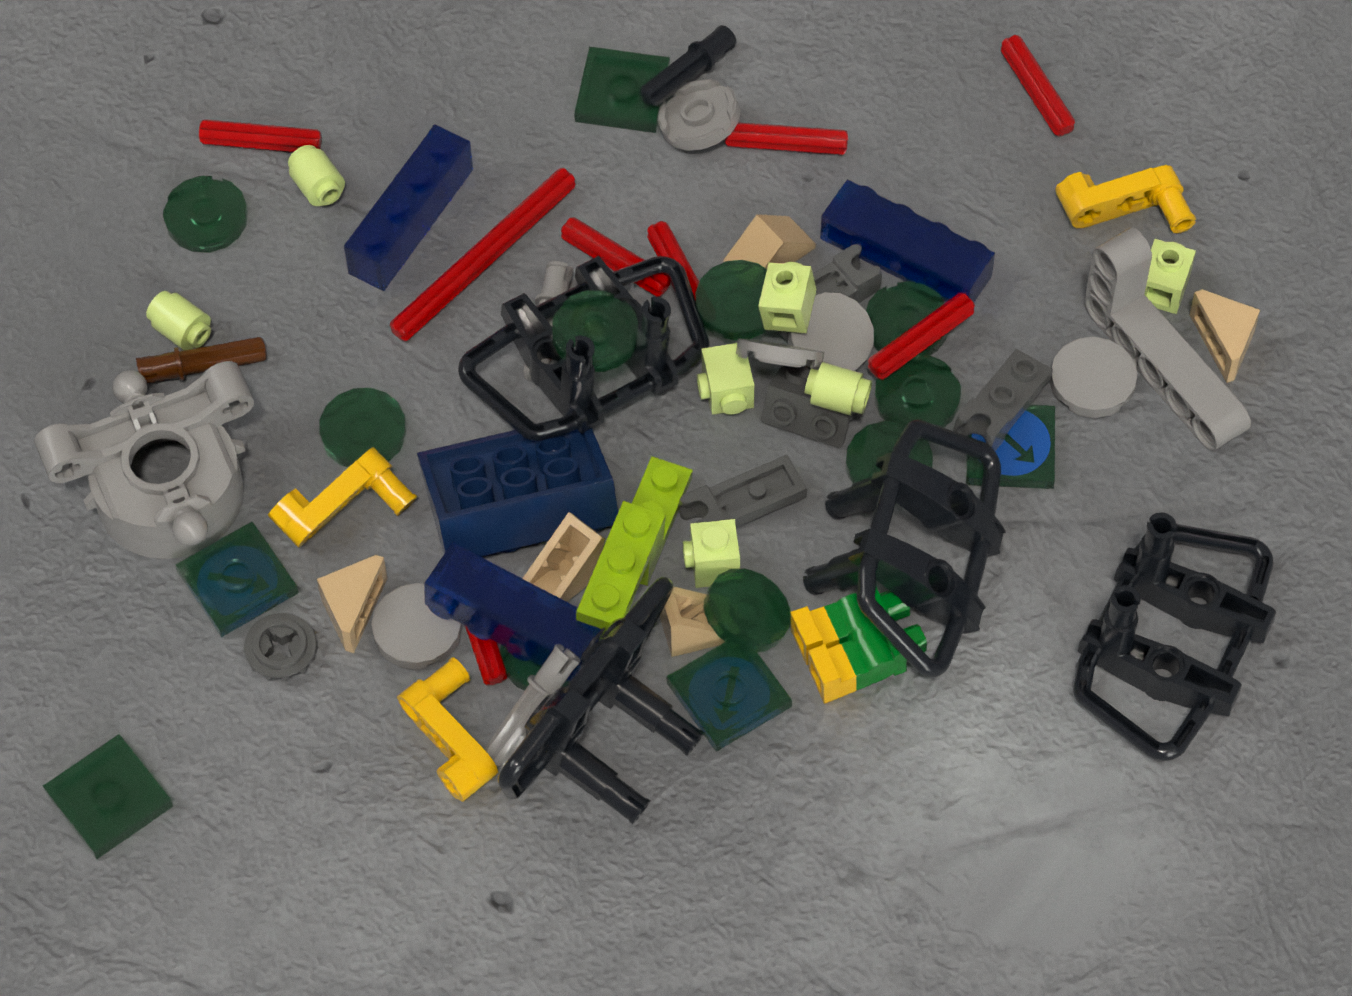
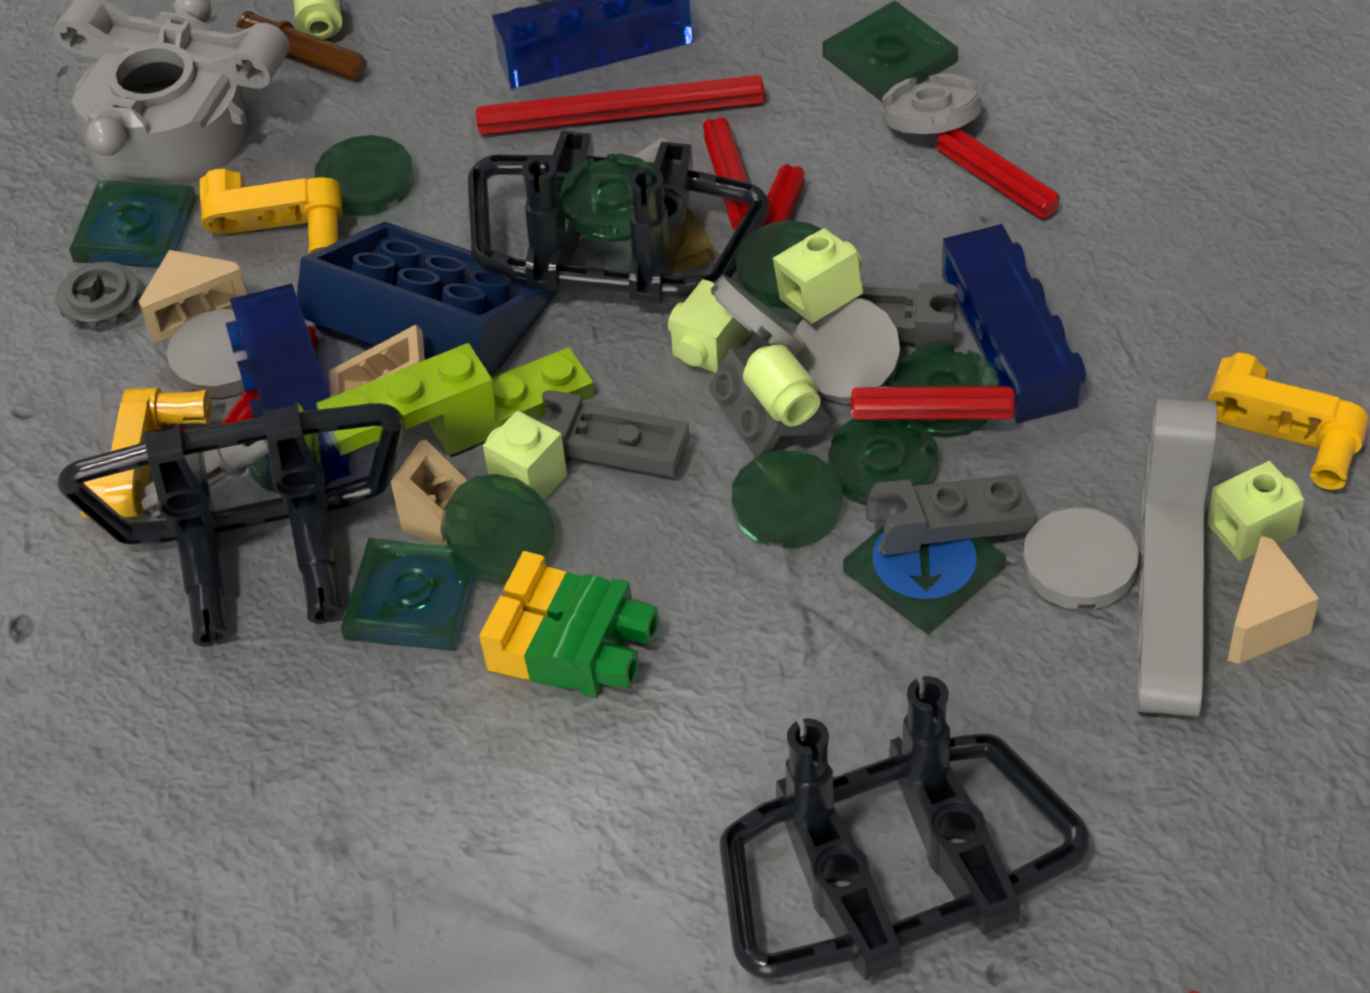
camera: 45 degrees right, 10 degrees down
black axle [639,25,737,106] -> none
tan slope [723,214,816,292] -> none
black piece [803,420,1006,677] -> none
red axle [1001,35,1075,137] -> none

